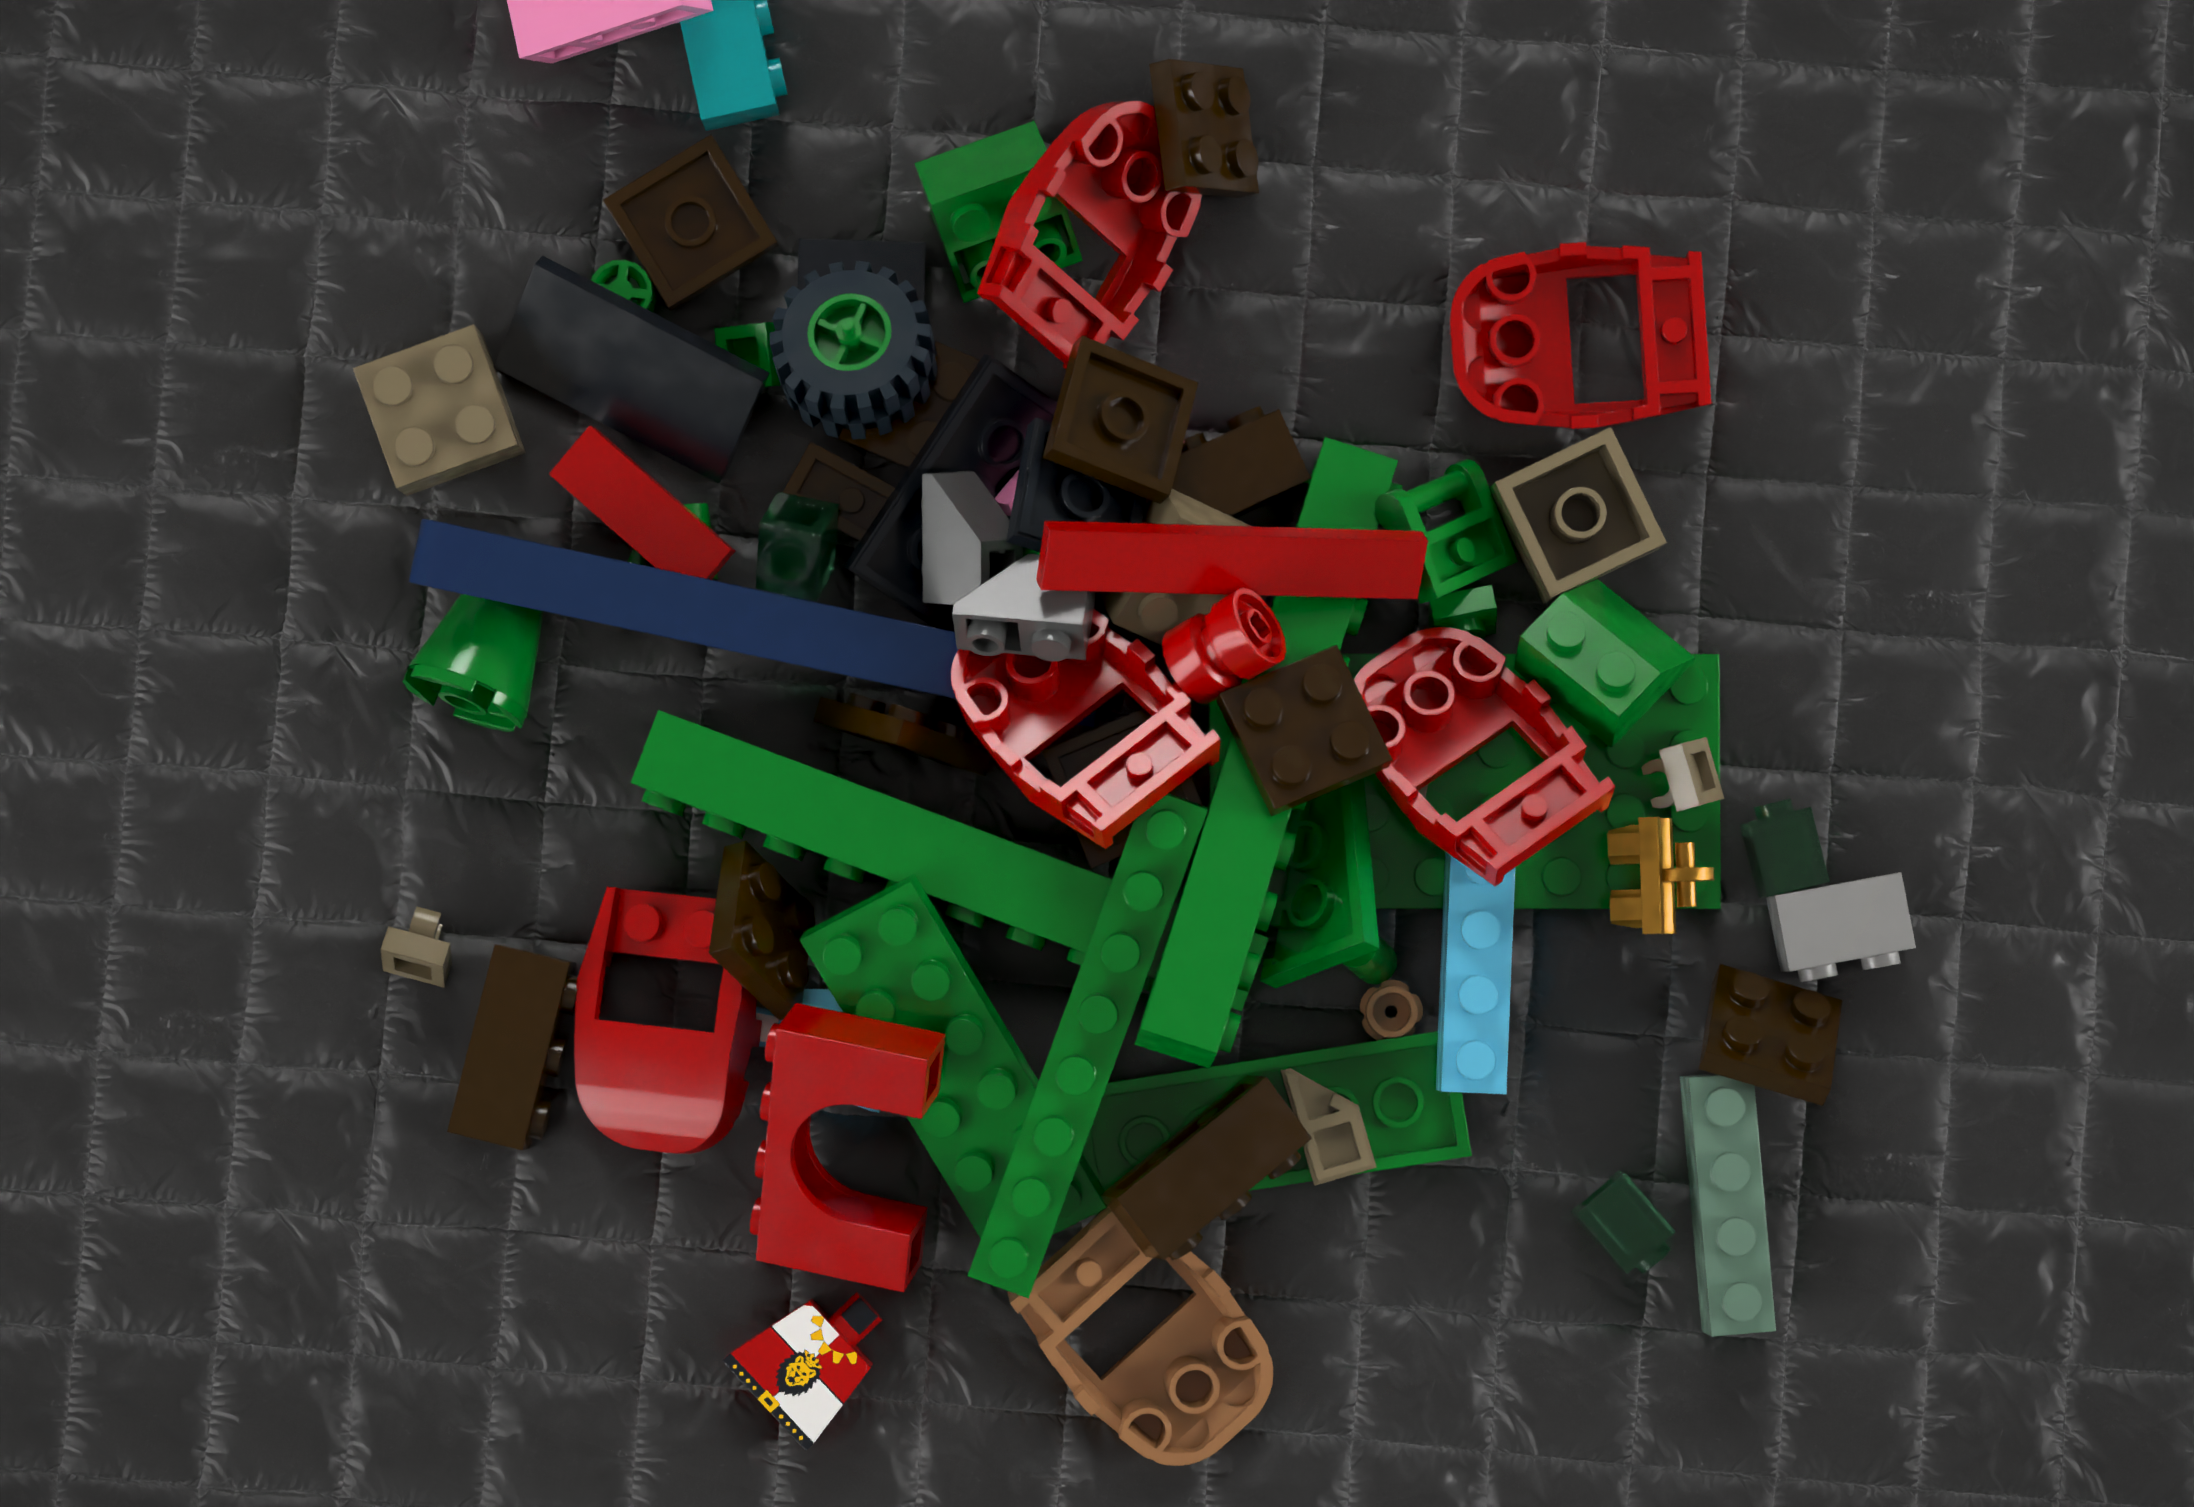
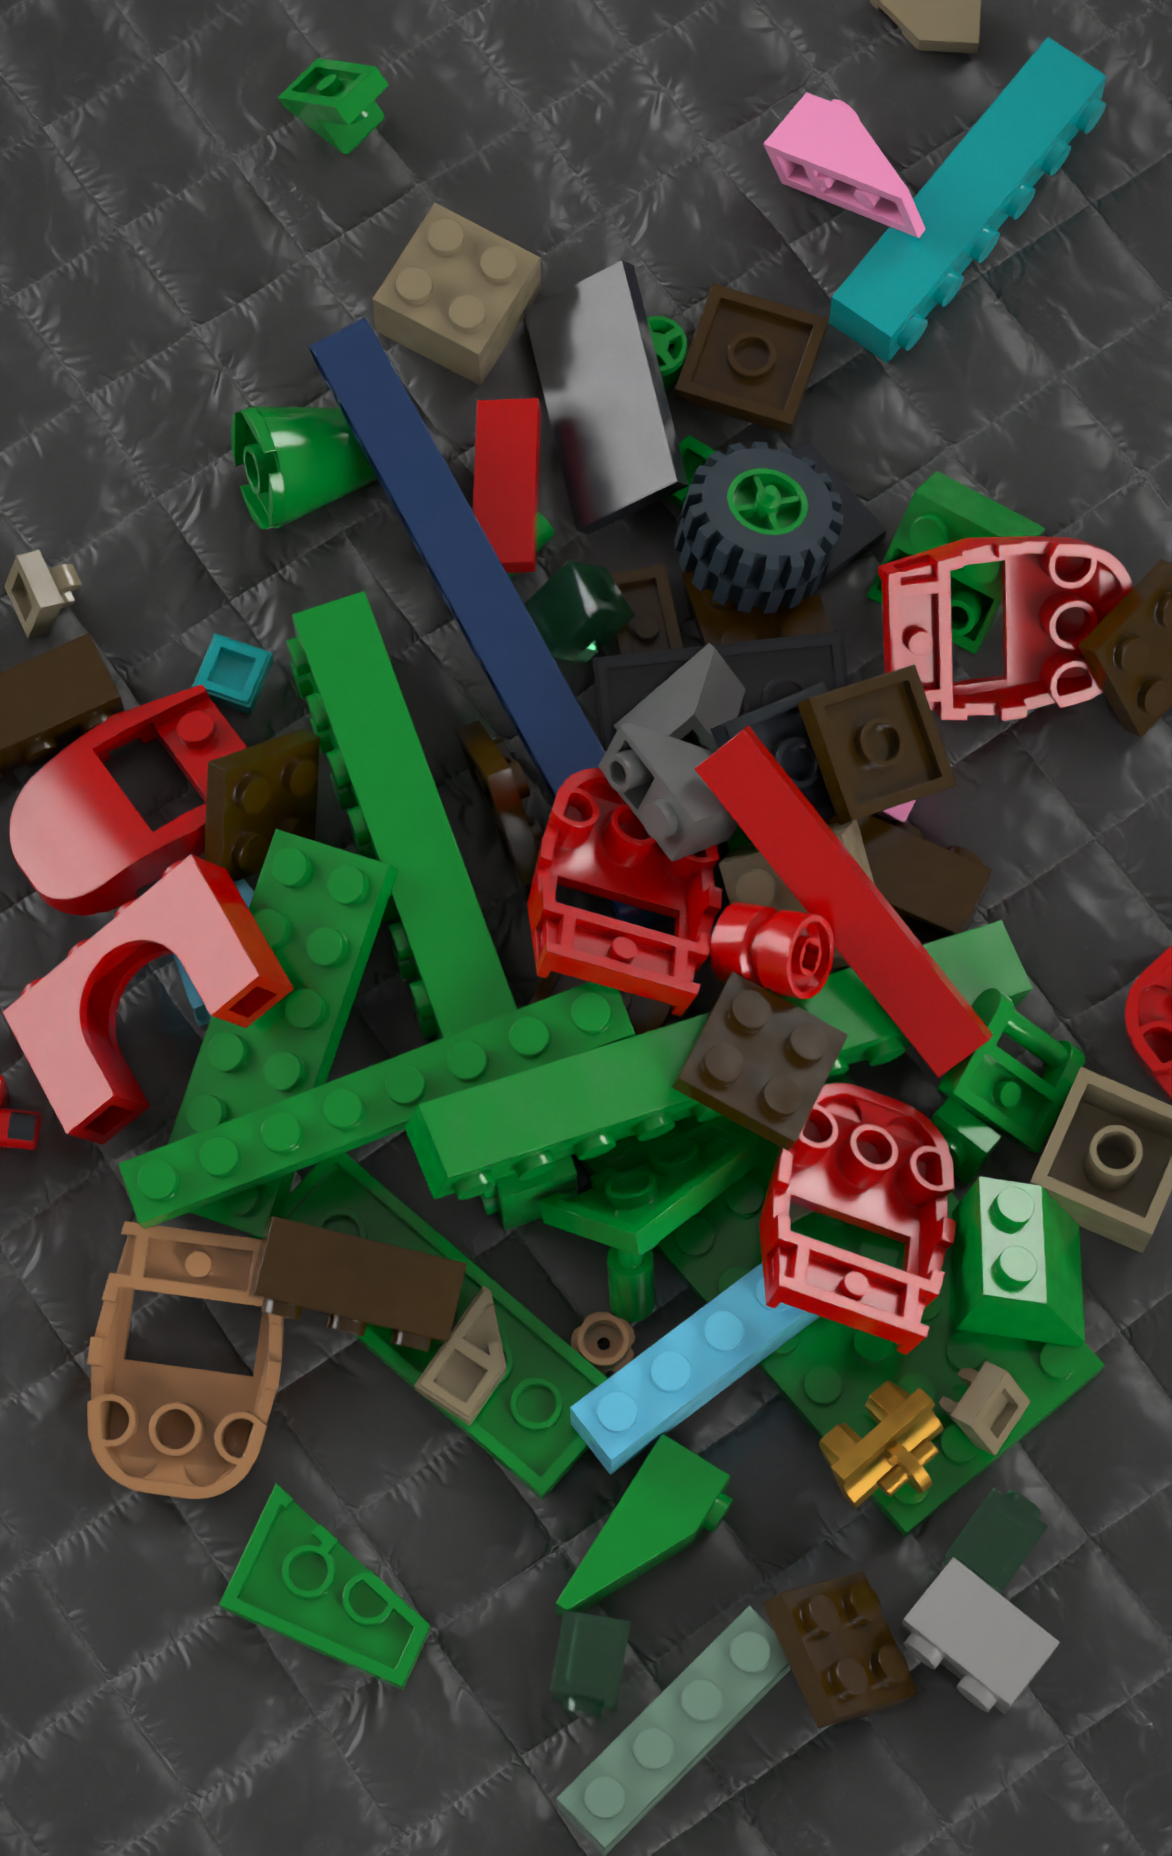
camera: 55 degrees right, 15 degrees down
none -> teal tile [192,633,274,715]
none -> green wing [219,1484,431,1690]
none -> green slope [278,58,389,155]
none -> green slope [556,1434,734,1621]

